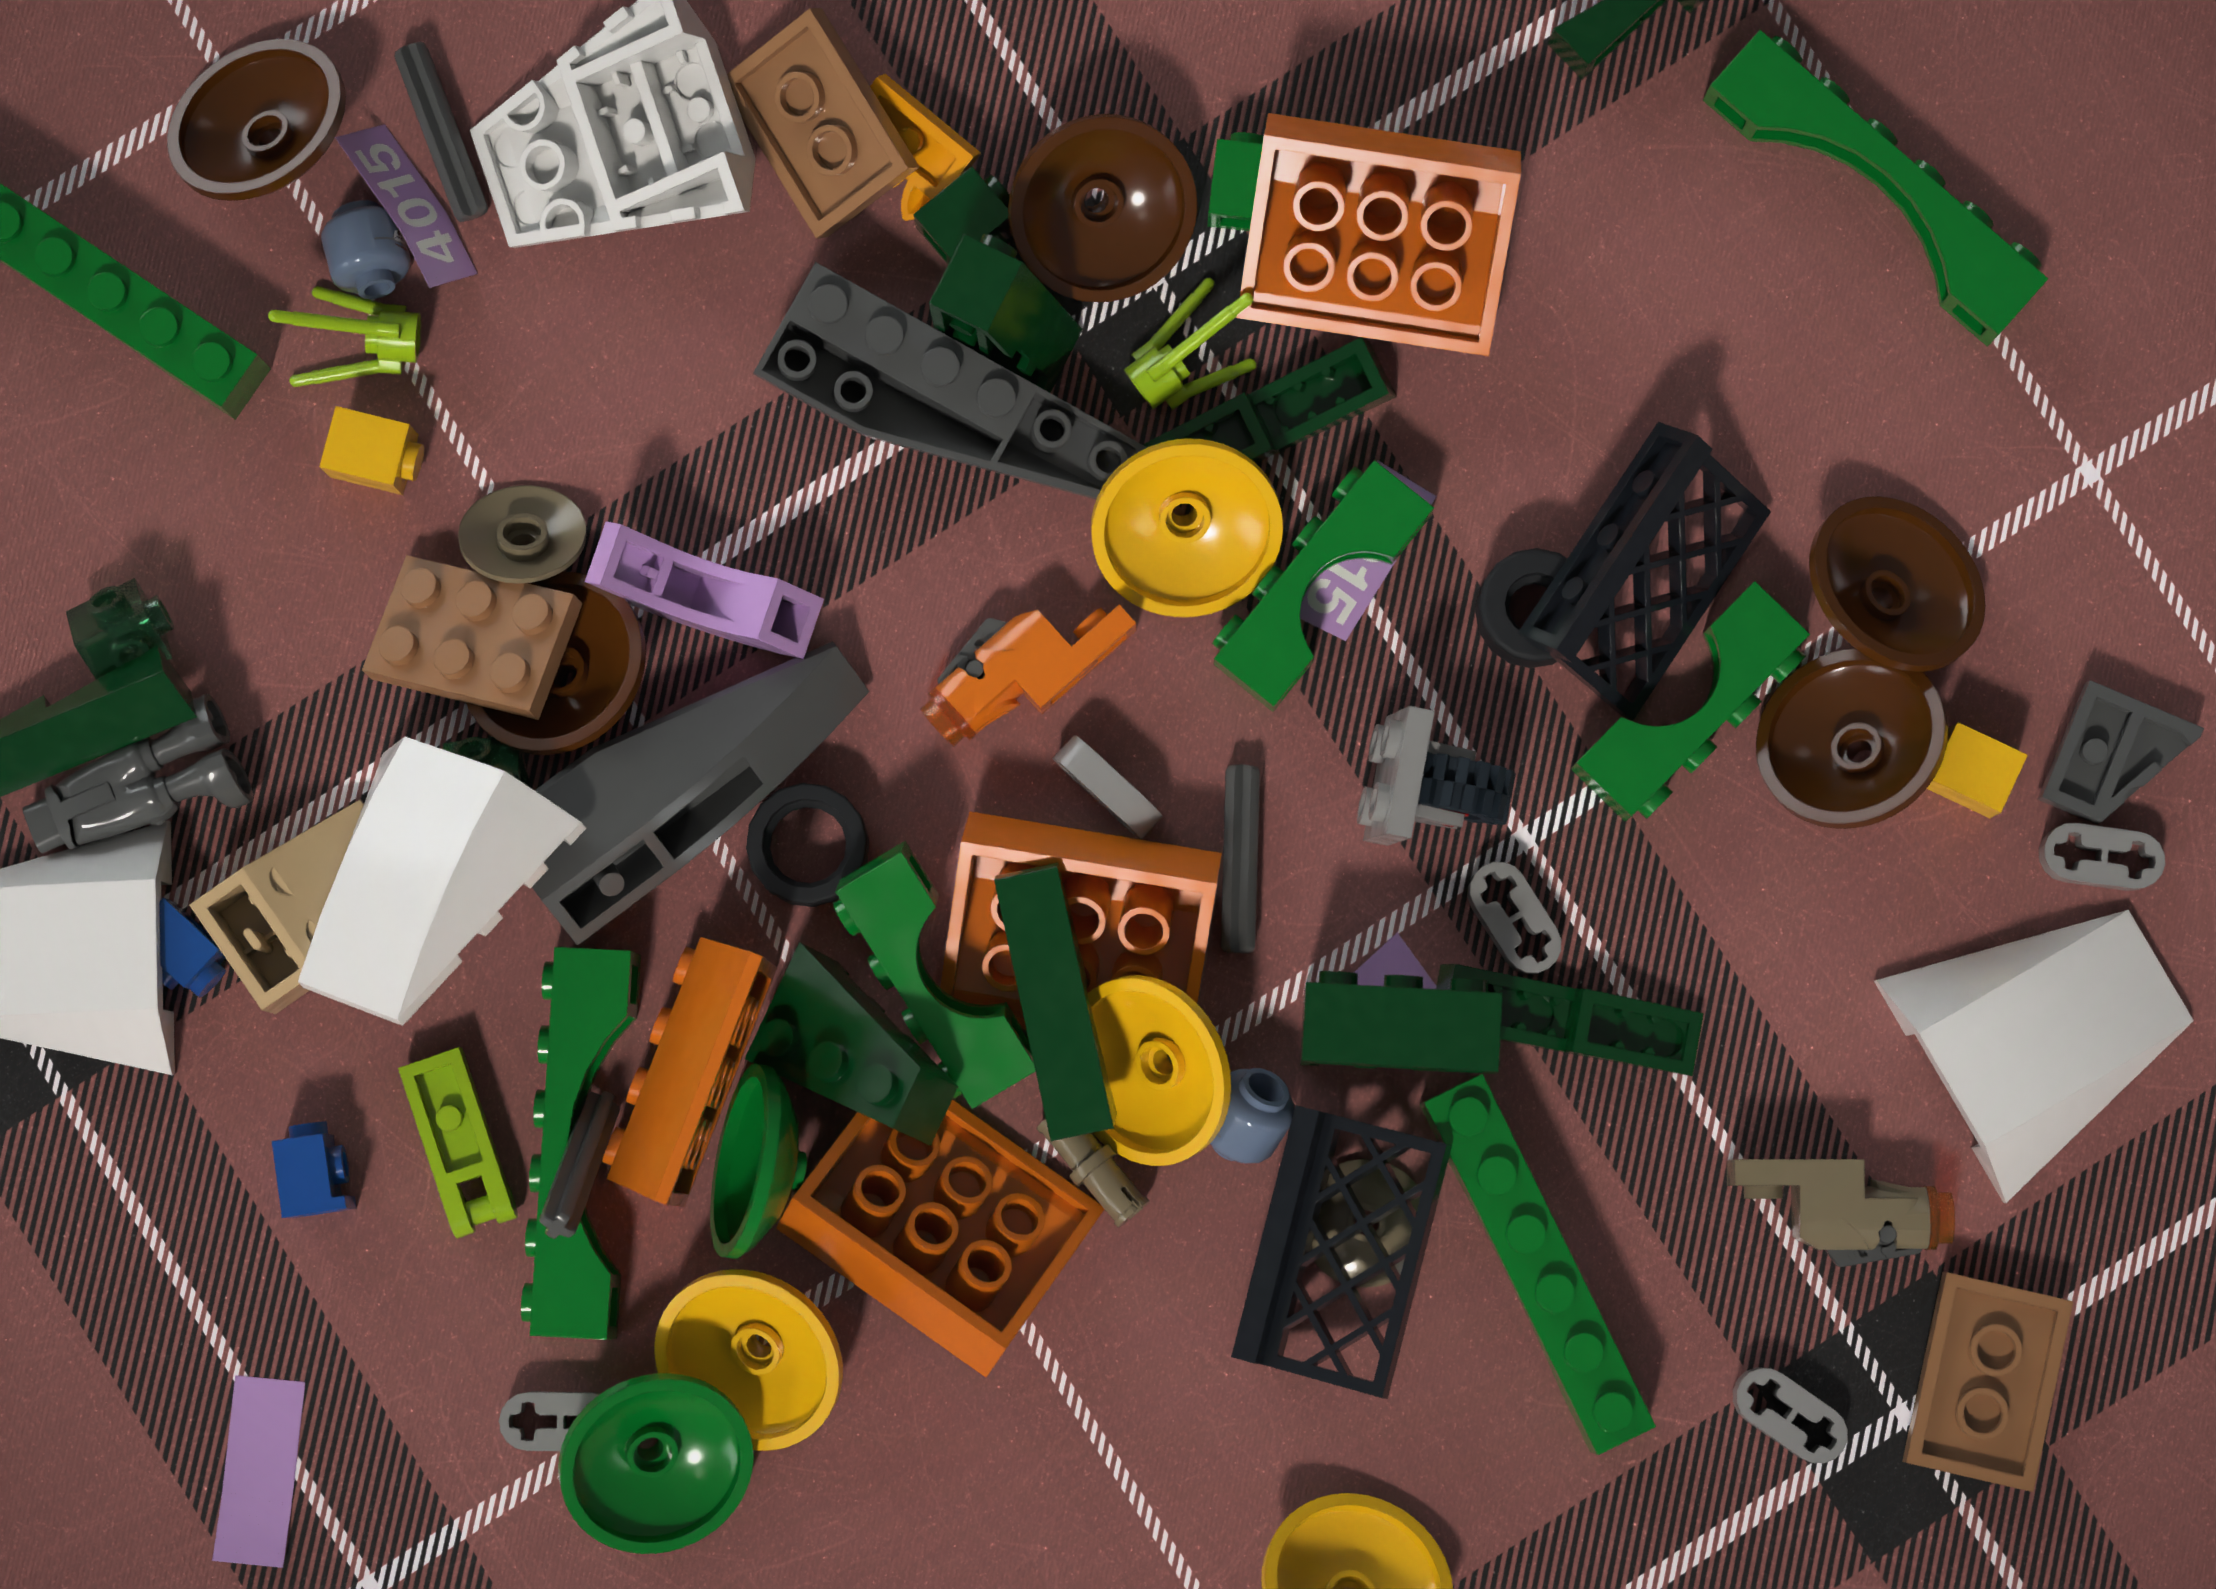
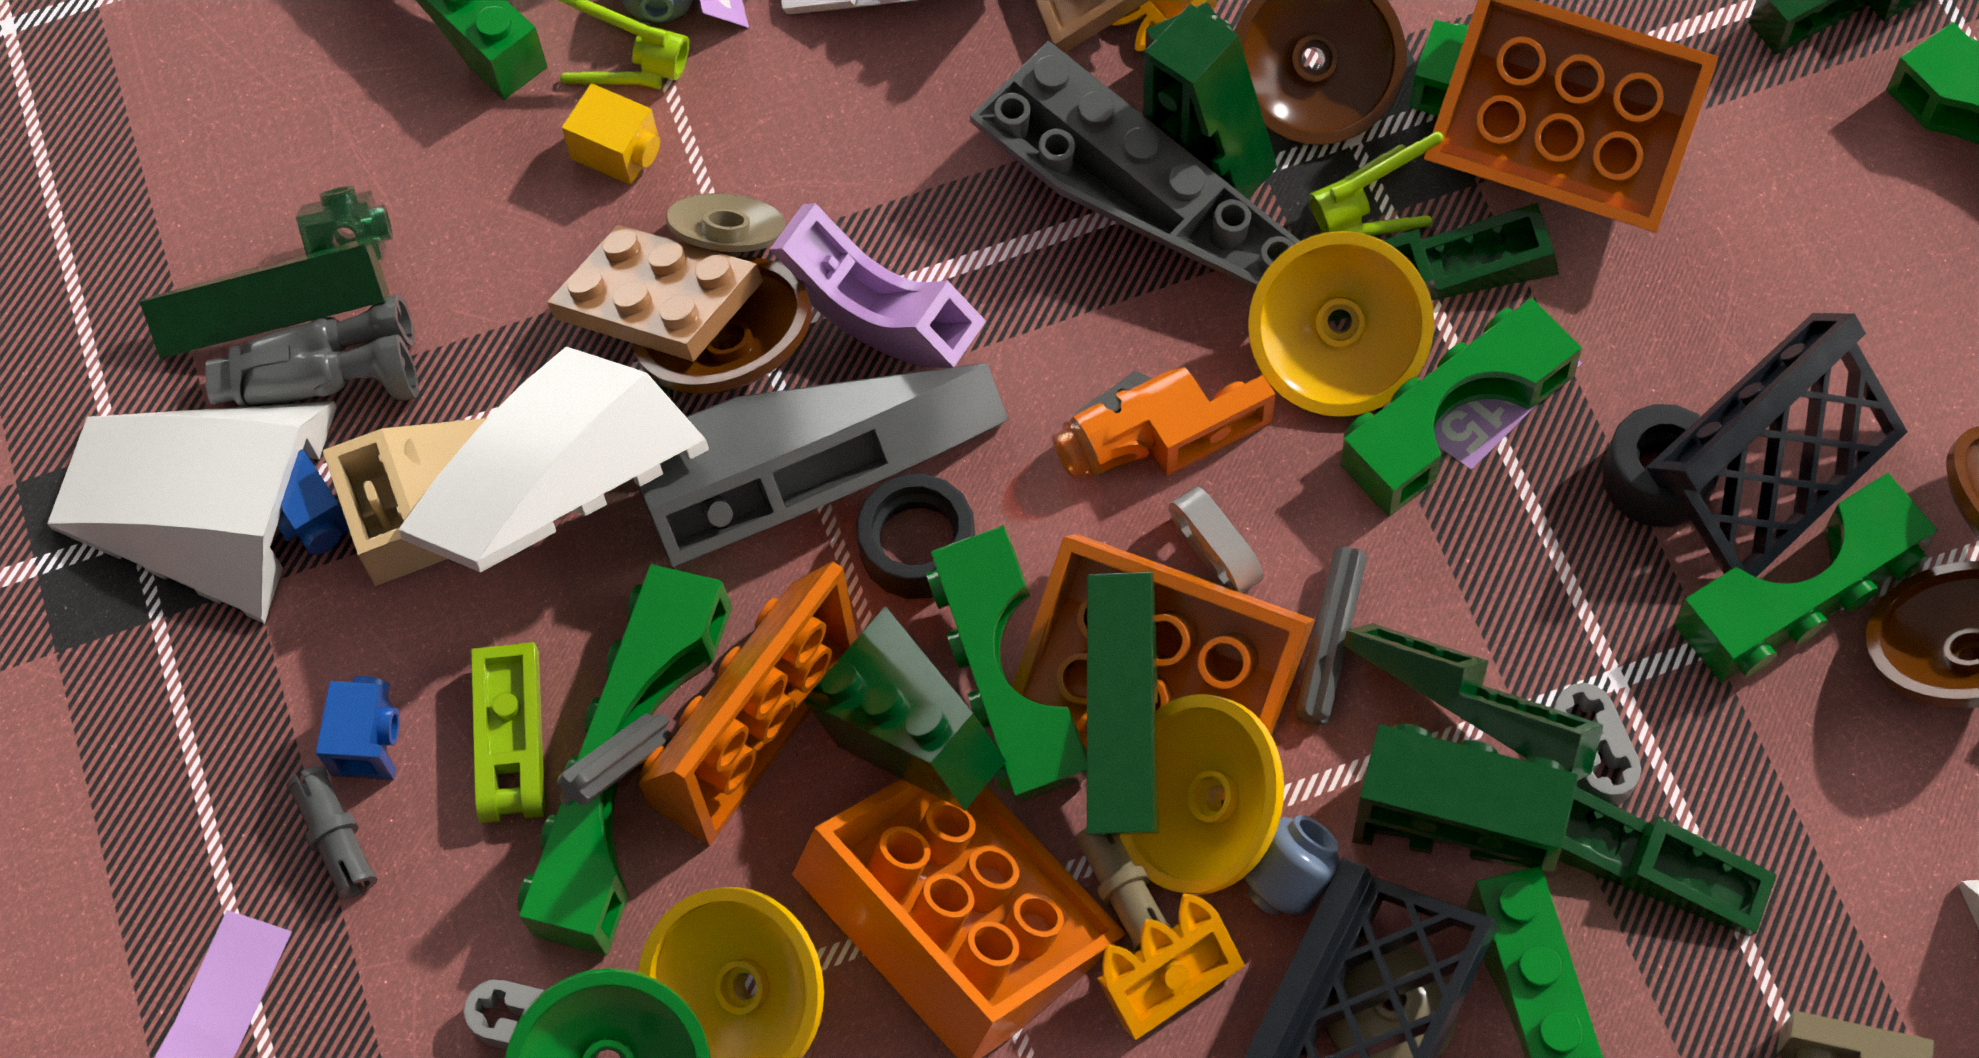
camera: 15 degrees right, 20 degrees down
green dish [710,1064,807,1259] -> none
light grey plate [1357,706,1516,846] -> none
none -> dark grey pin [286,766,378,899]
none -> light orange plate [1097,894,1245,1040]
none -> dark green slope [1343,623,1604,780]

